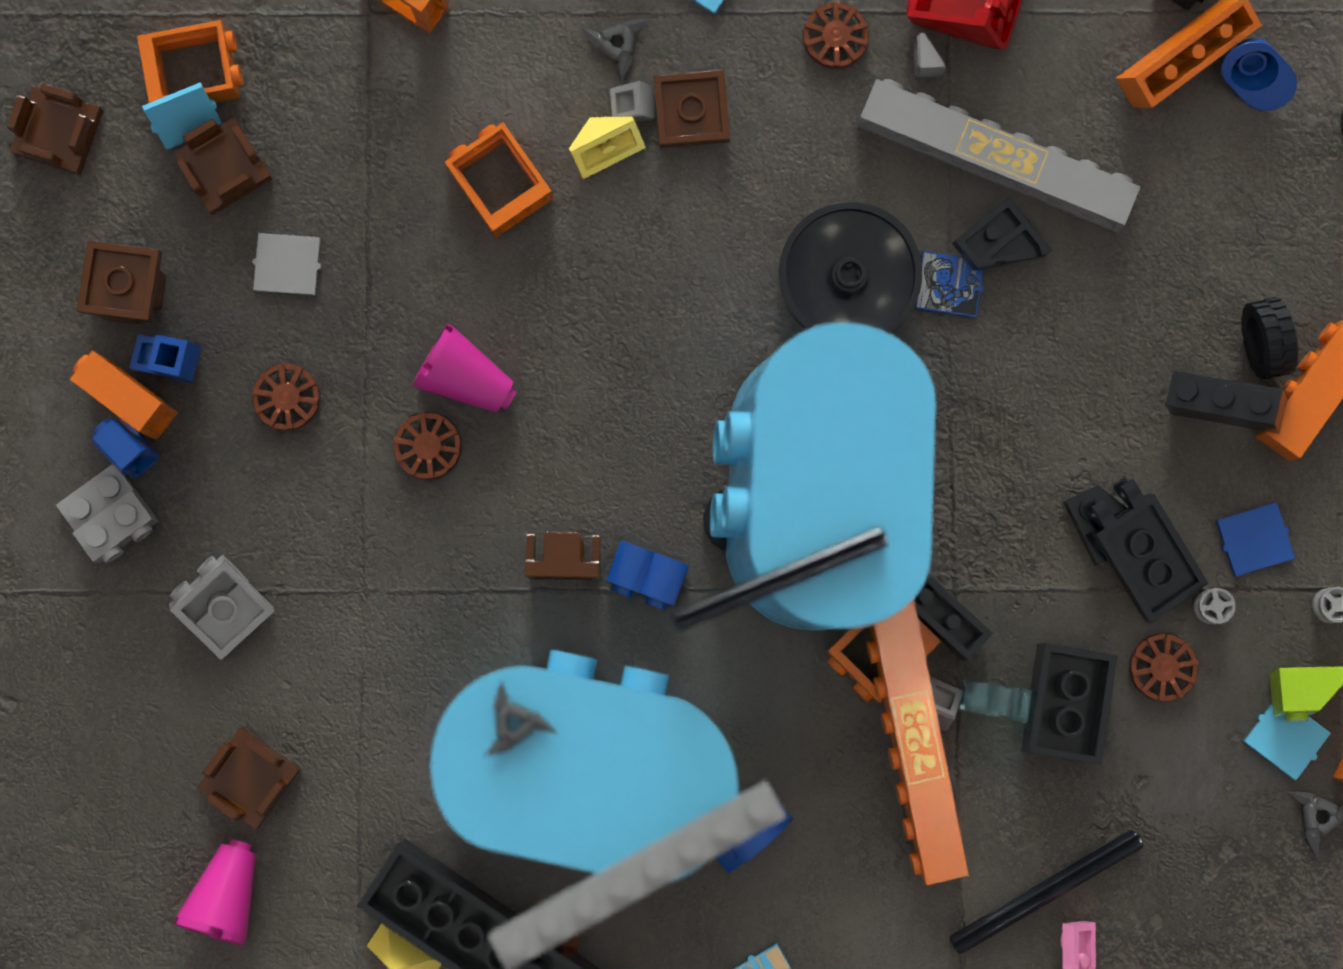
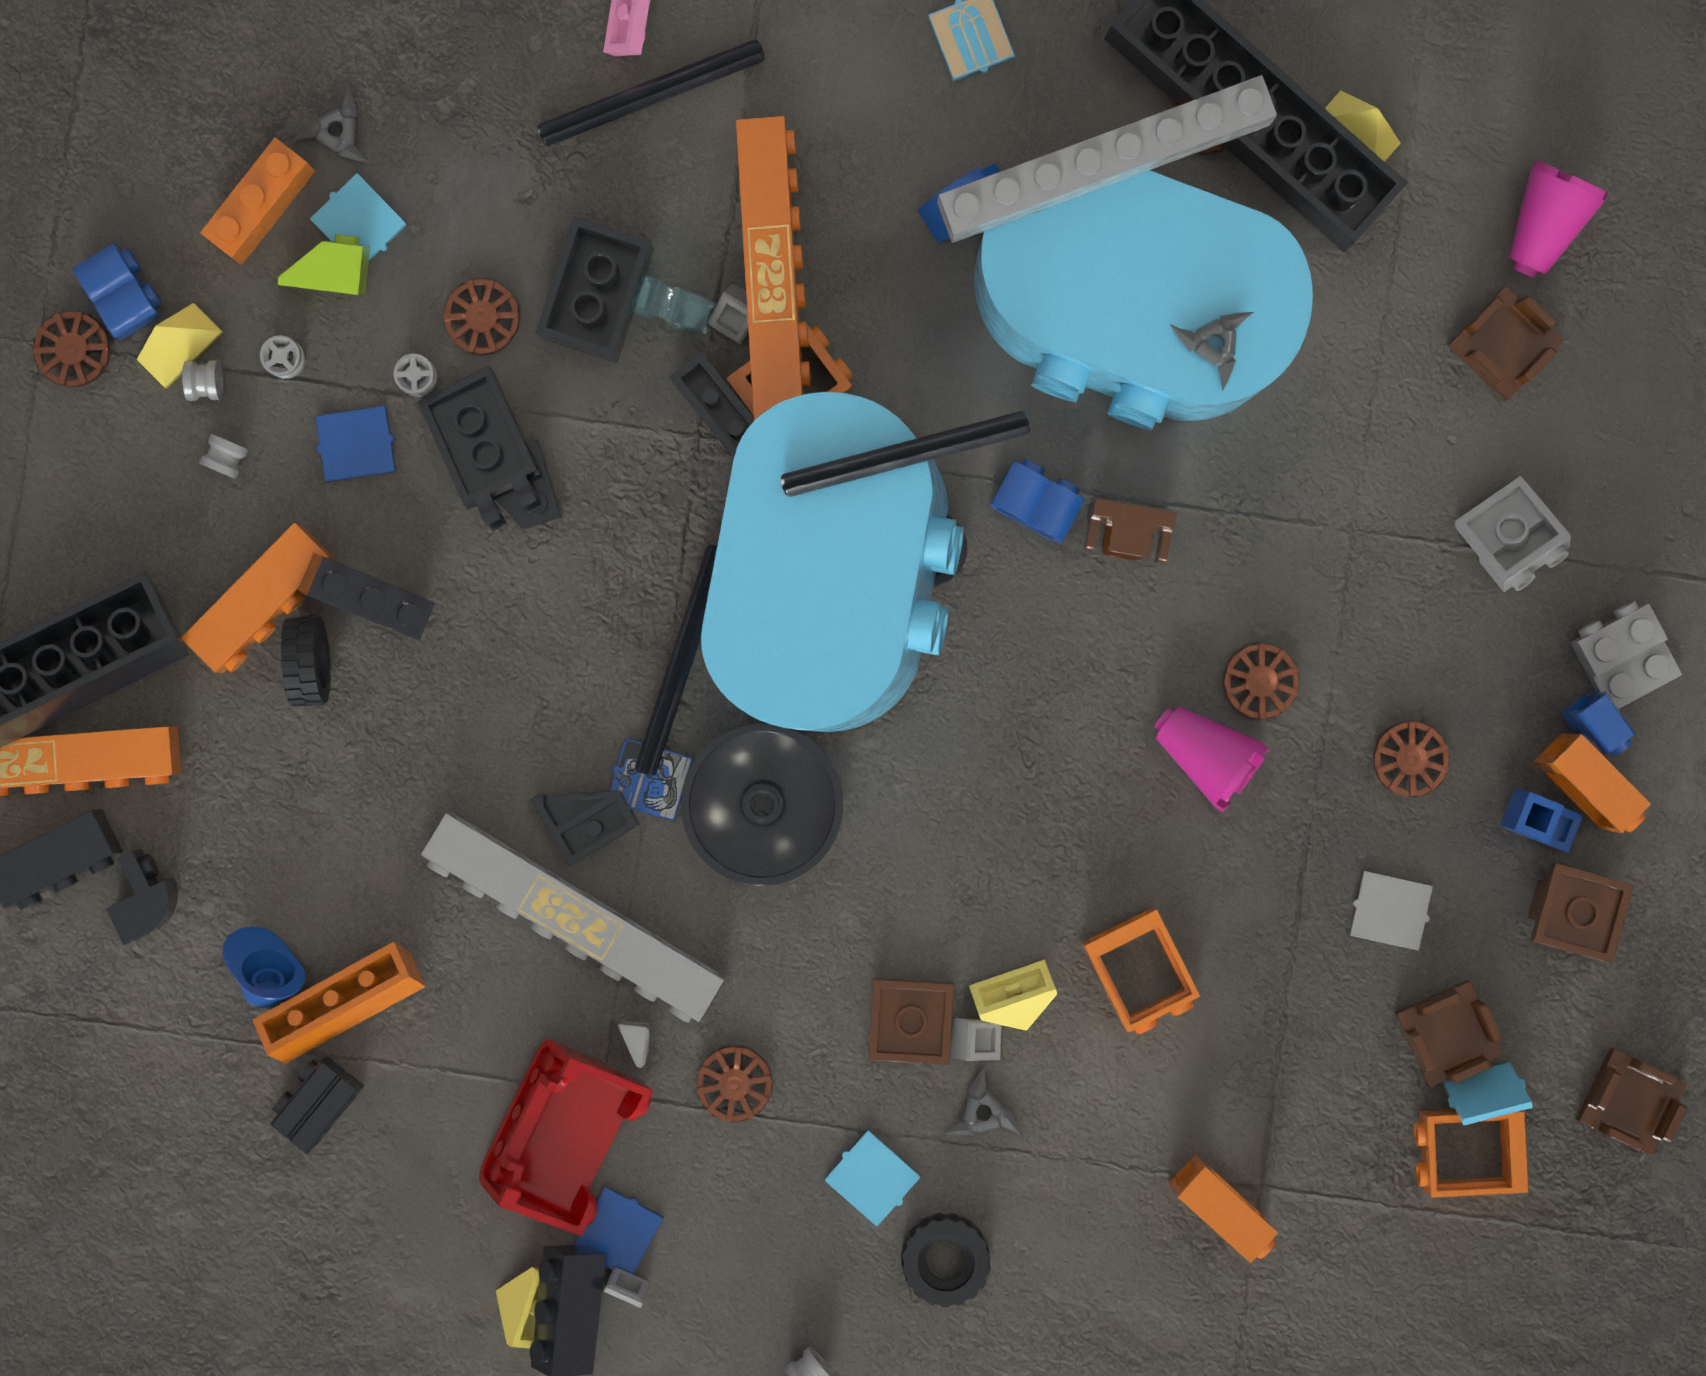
camera: 175 degrees left, 5 degrees up
none -> black axle [635,545,717,776]

